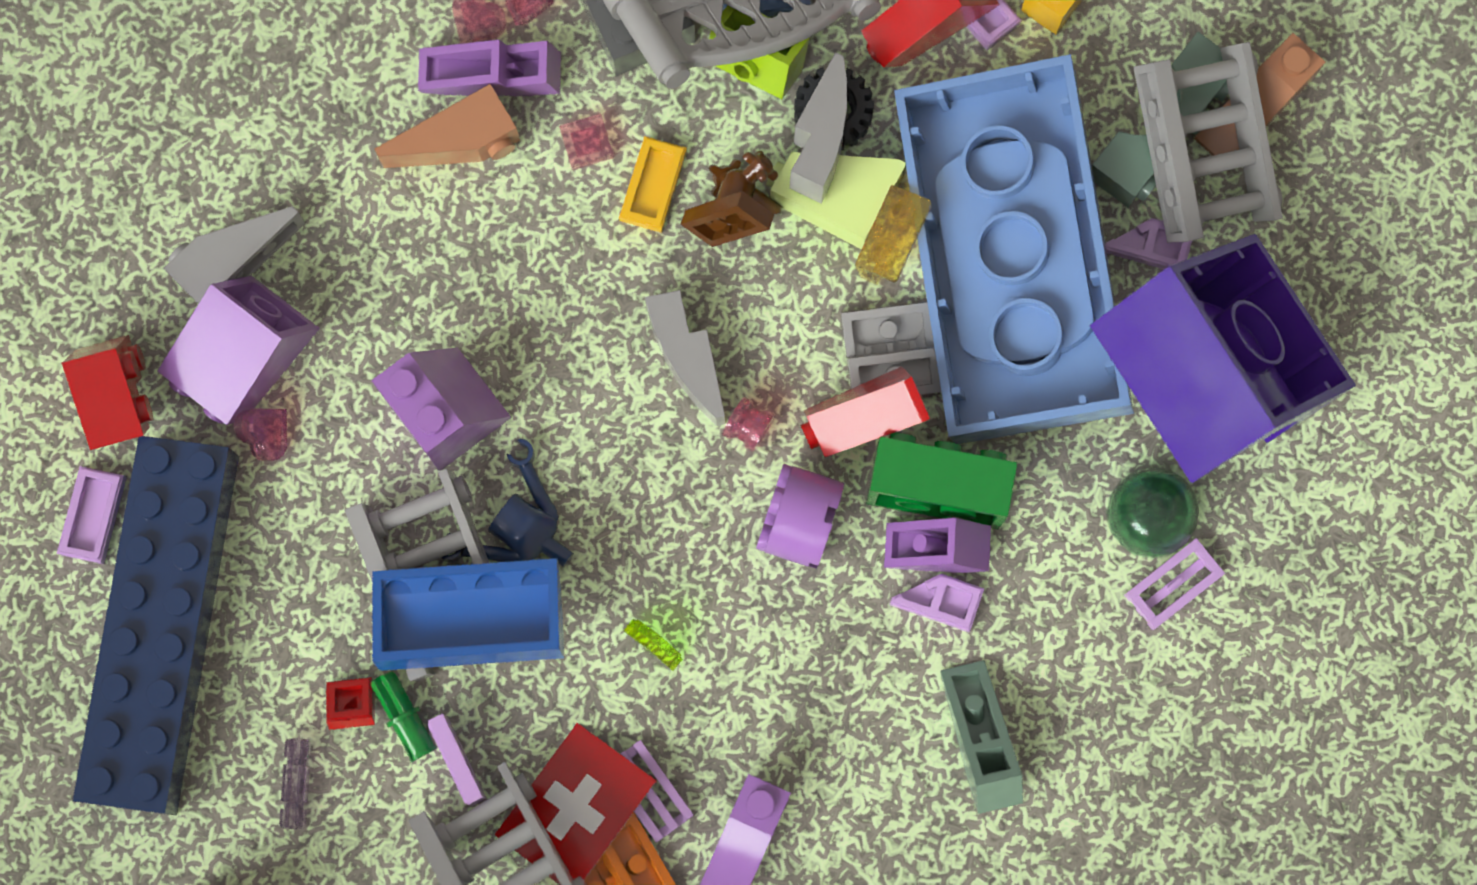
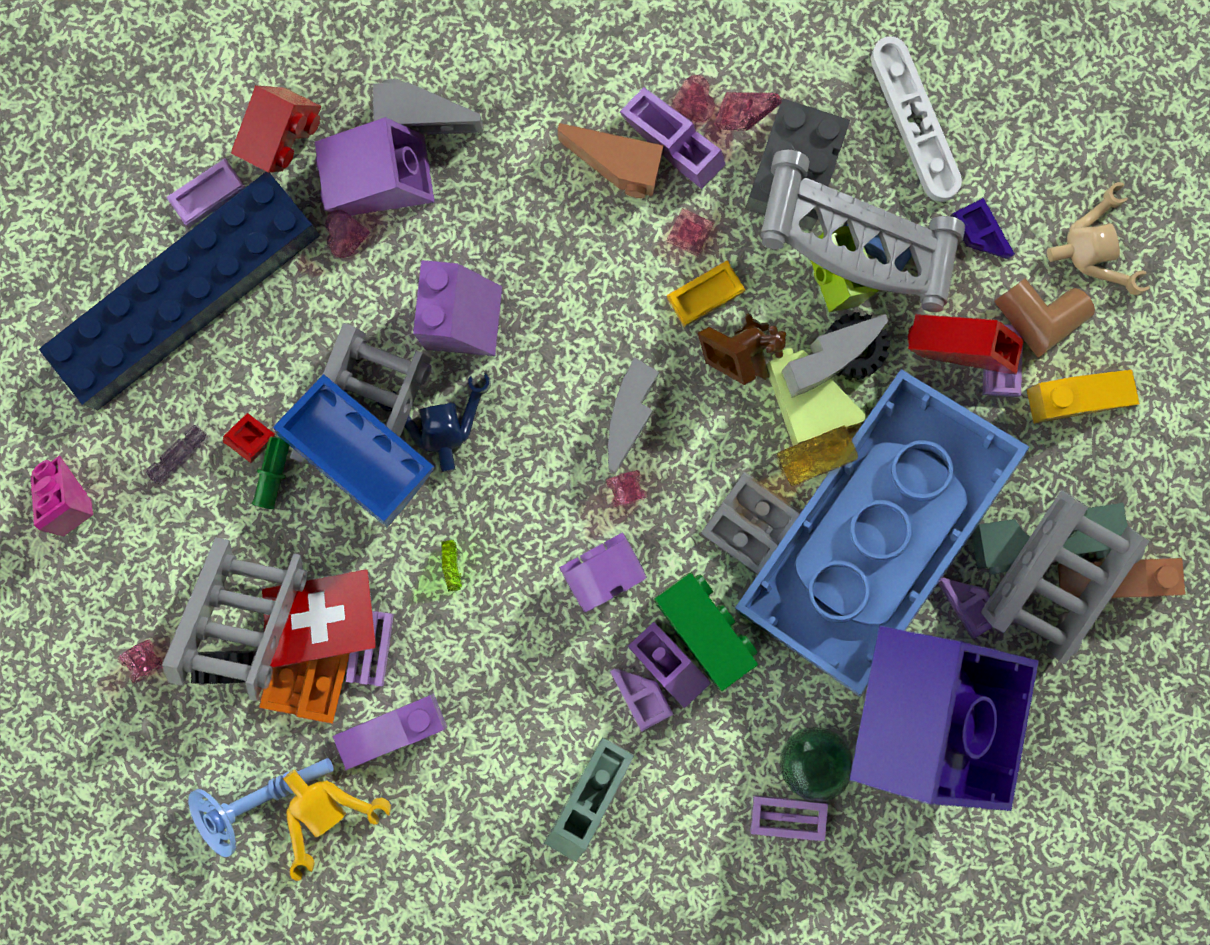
camera: 45 degrees right, 5 degrees up
lavender tile [427,713,487,806] -> none
slope [800,366,930,457] -> none

